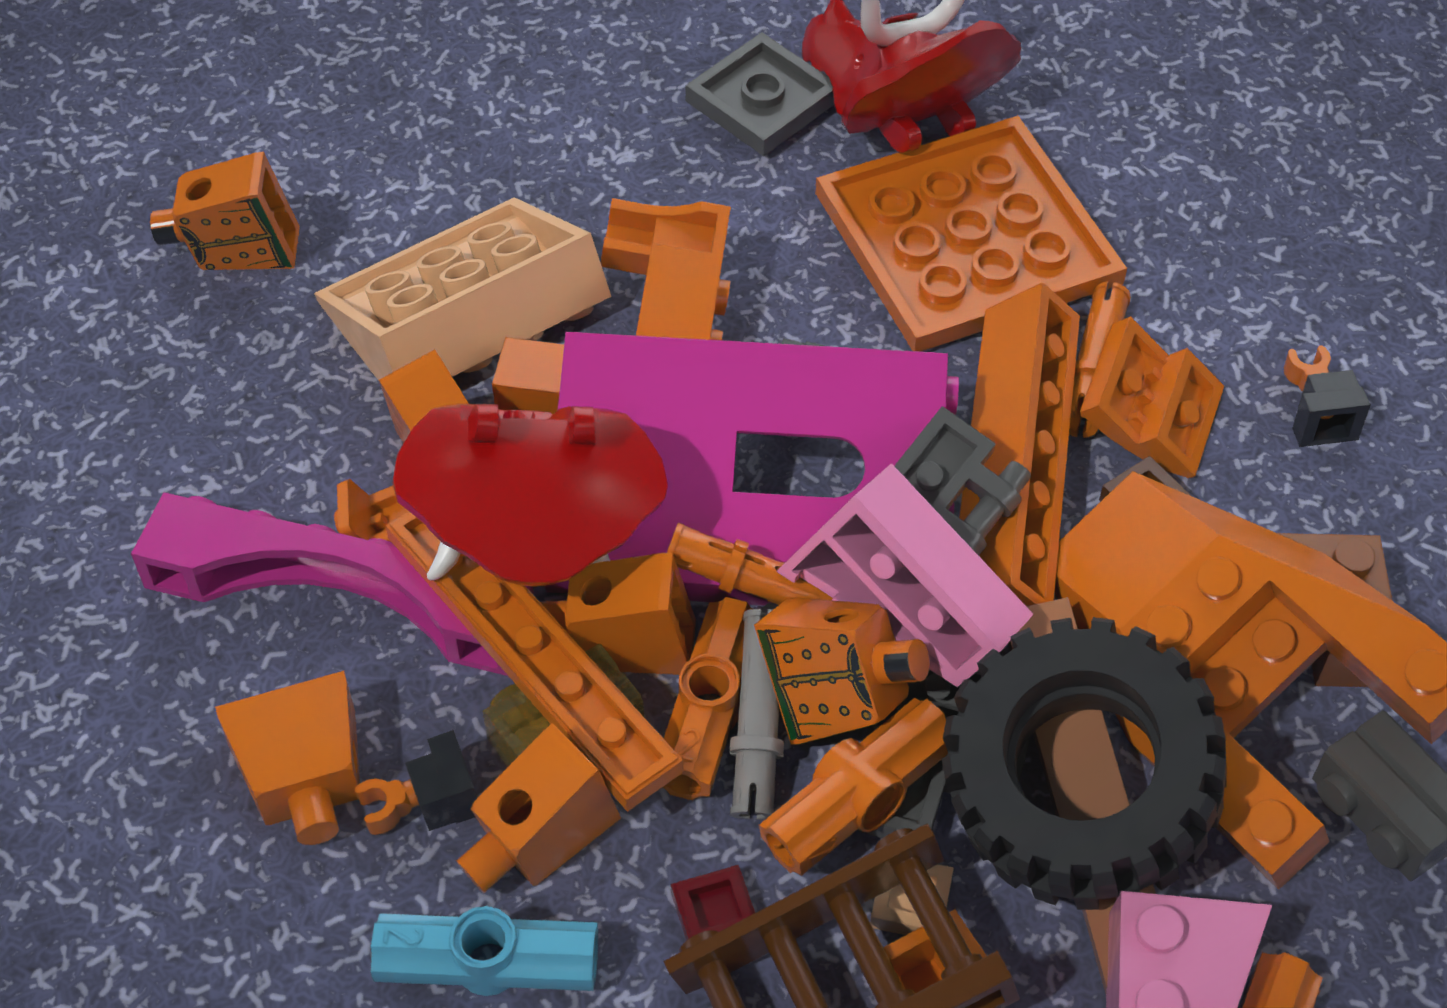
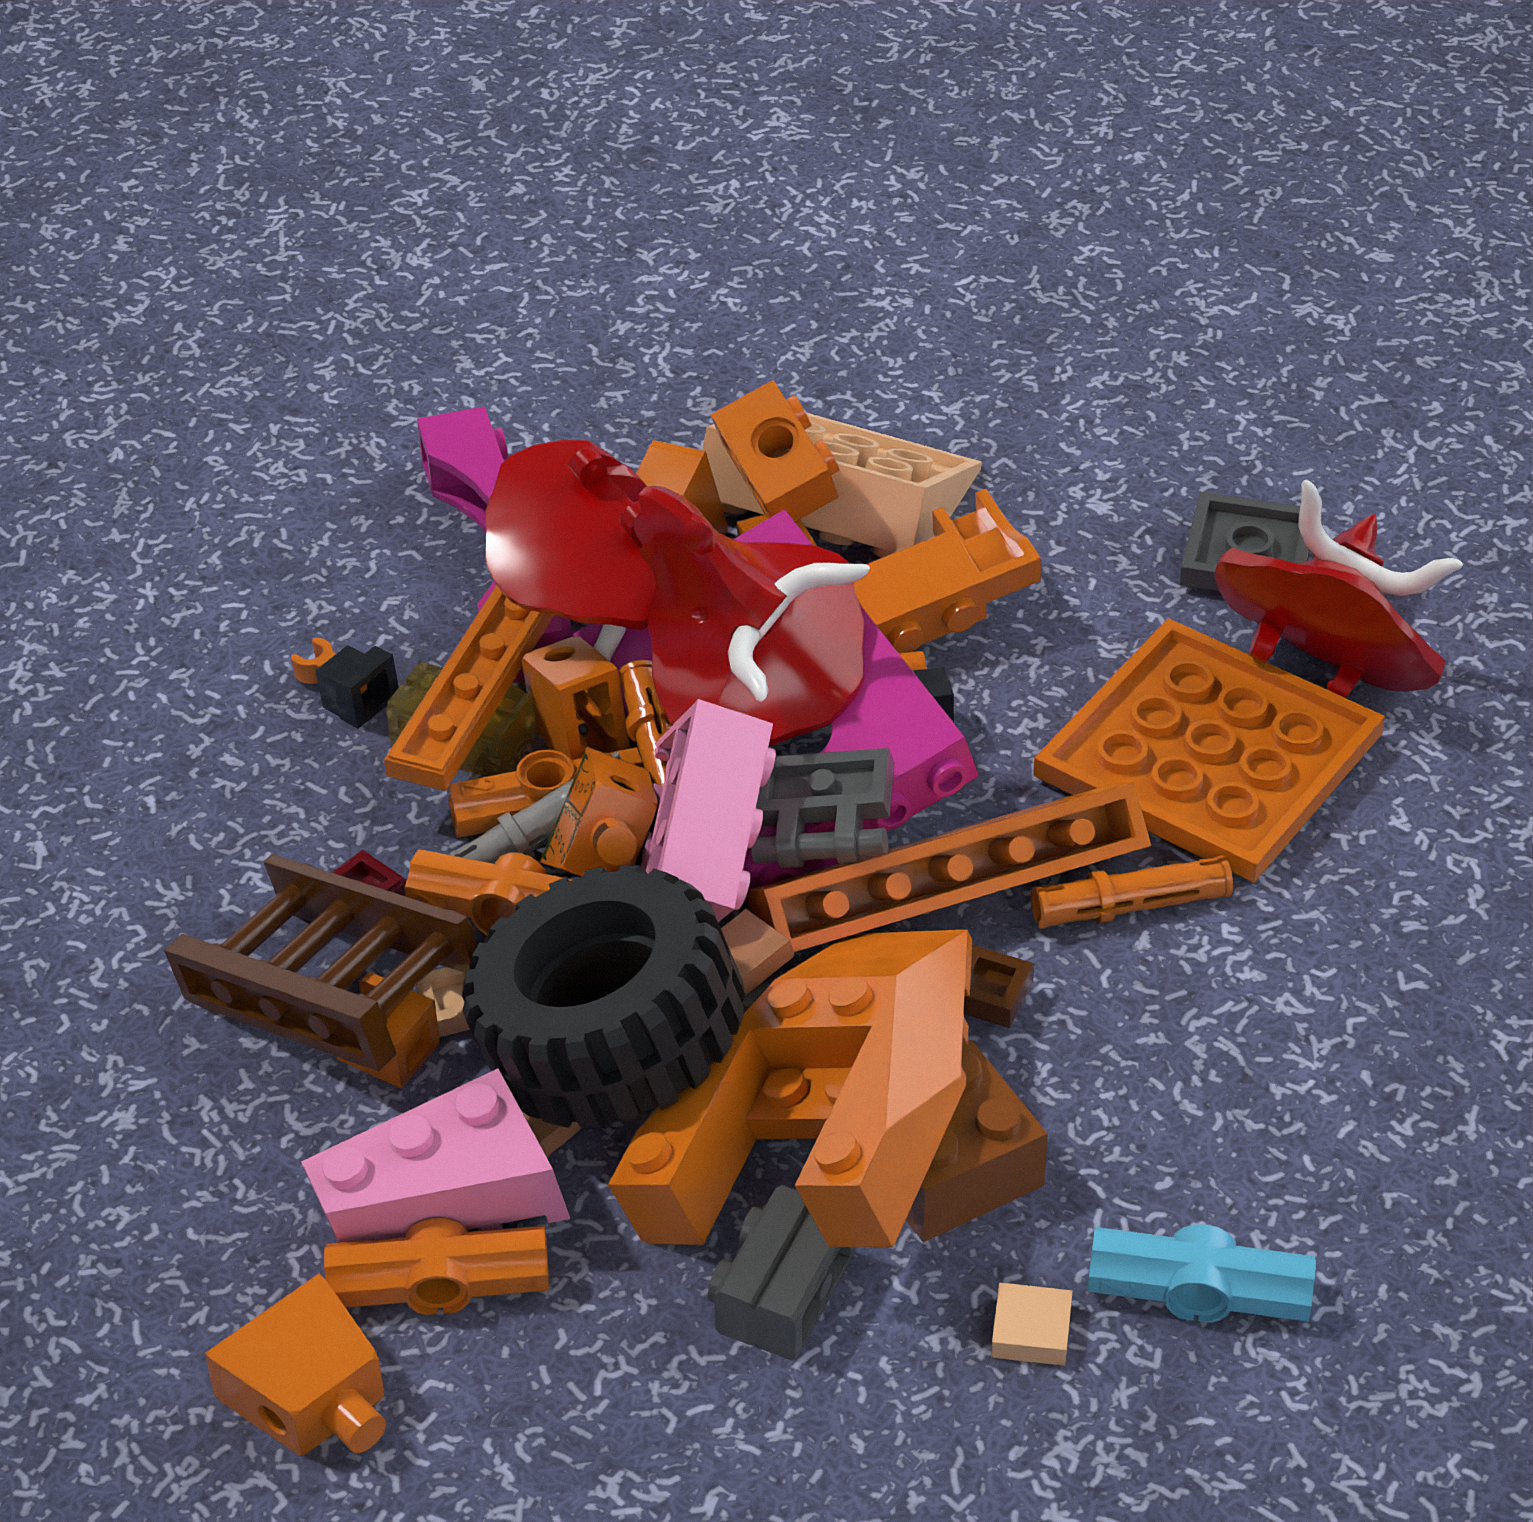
camera: 60 degrees right, 10 degrees down
orange torso [150,151,300,270] -> none
orange torso [215,671,360,845] -> none
medium azure piece [371,906,598,996] -> none
orange torso [456,723,621,893] -> none
orange slope [1080,316,1224,478] -> none
black piece [1283,345,1371,447] -> none
none -> red animal [633,486,870,747]
none -> orange brick [710,380,840,522]

